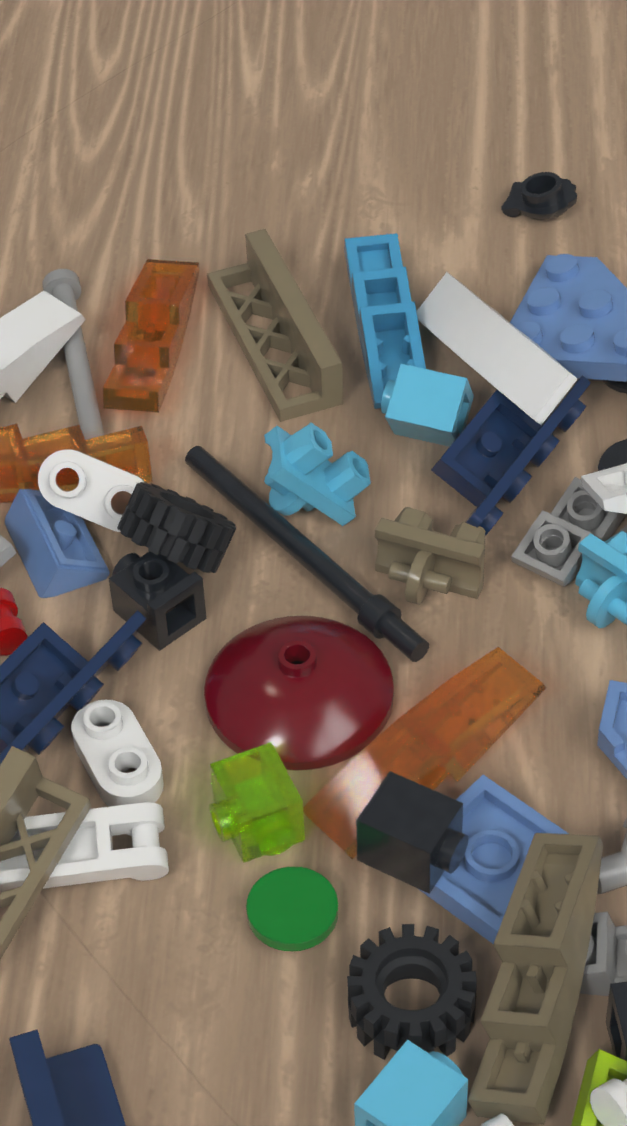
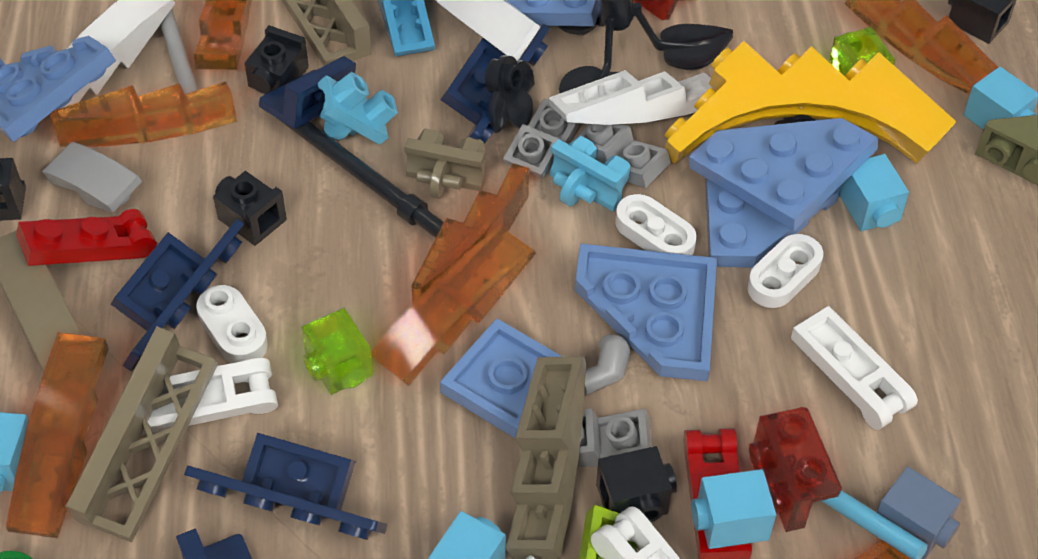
camera: 10 degrees left, 5 degrees up
medium blue slope [5,489,110,598] -> none
white plate [38,449,145,532] -> none
black tyre [117,482,237,573] -> none
dark red dish [204,616,394,771] -> none
green piece [246,867,338,952] -> none
black tyre [347,924,477,1060] -> none
black brick [356,771,468,894] -> none
medium azure brick [381,363,474,447] -> none
none -> dark blue bracket [184,432,387,540]
none -> black brick [244,25,309,94]
none -> dark blue panel [259,56,356,129]
none -> clear orange slope [411,163,529,316]
none -> black plate [485,55,535,133]

